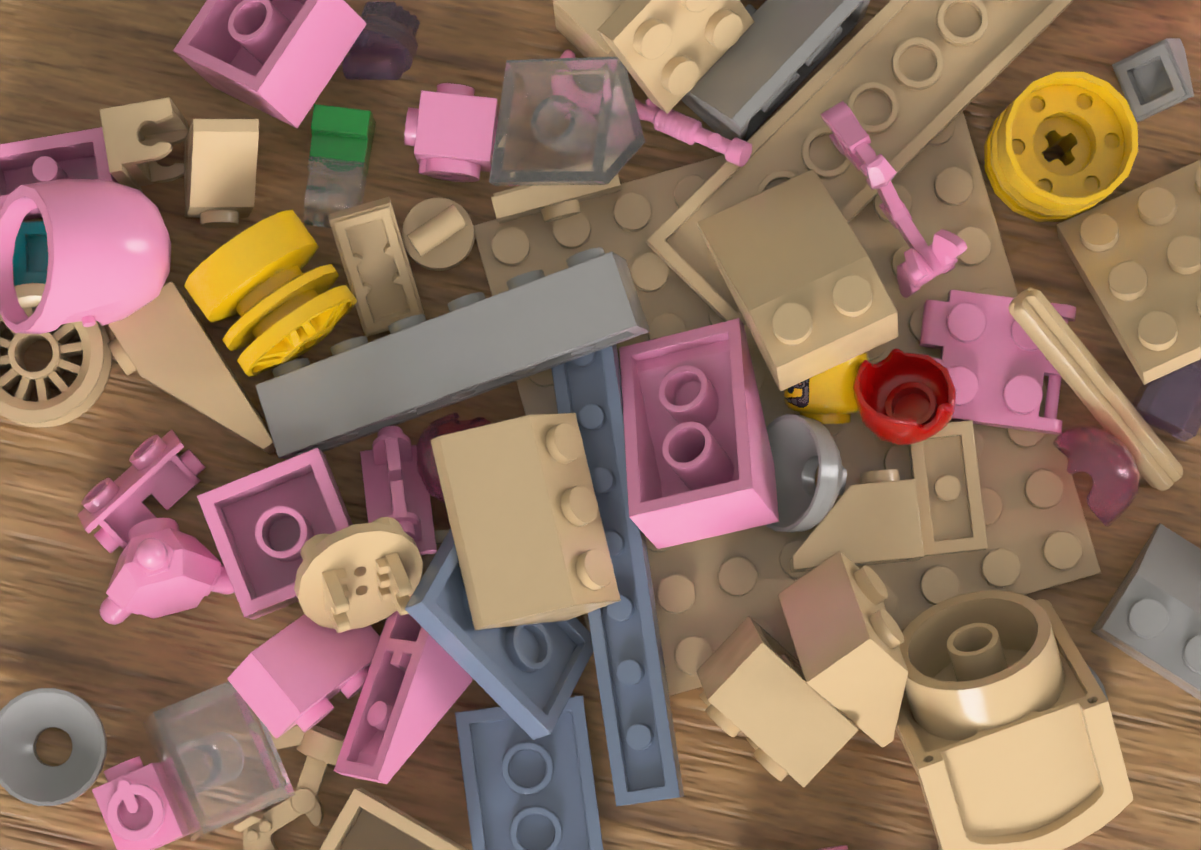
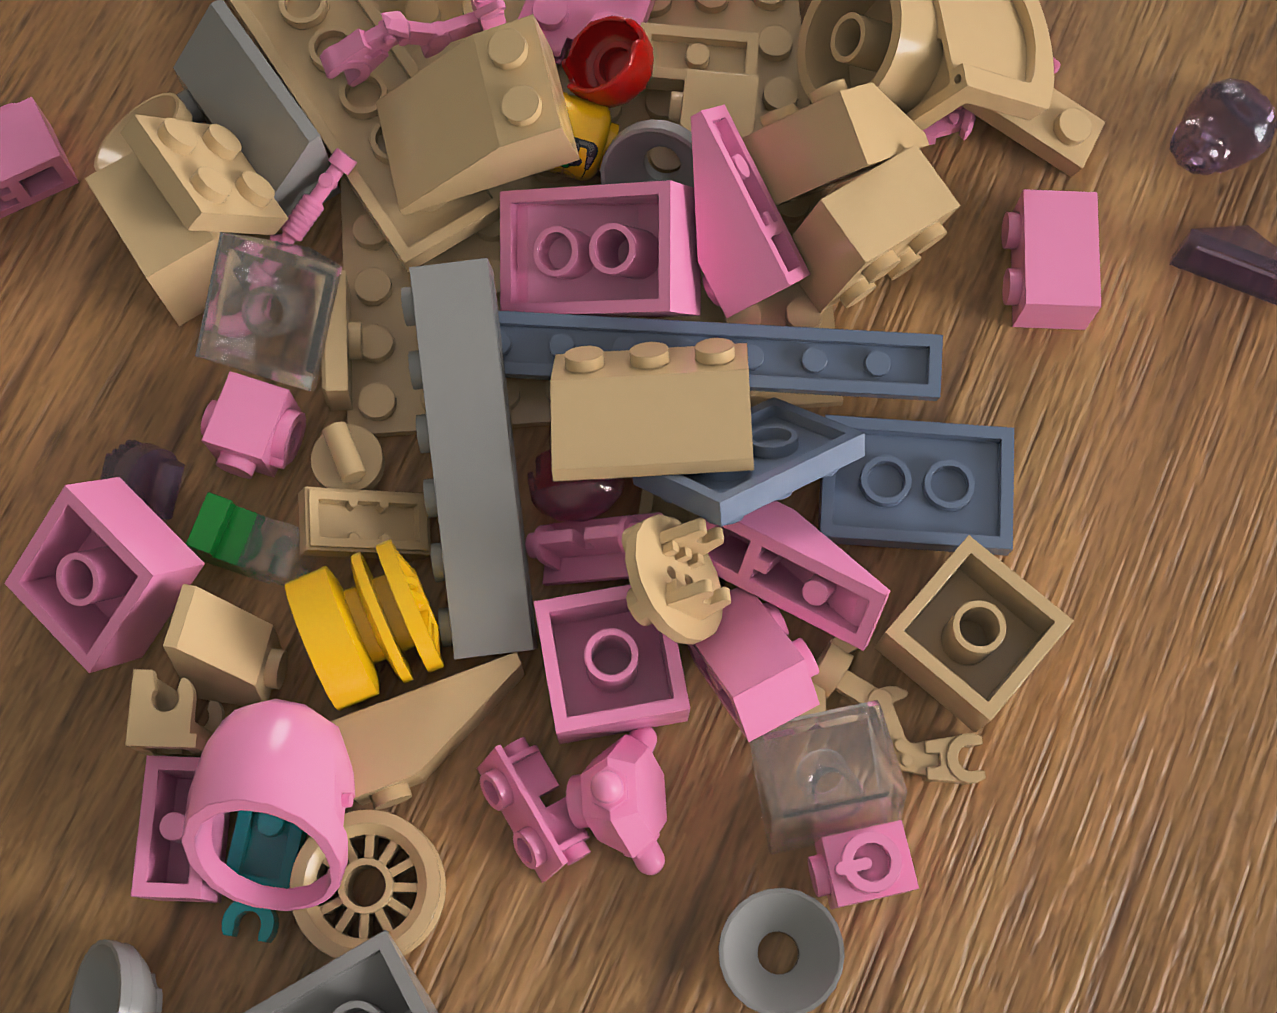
camera: 85 degrees left, 10 degrees down
none -> bright pink slope [691,104,811,318]

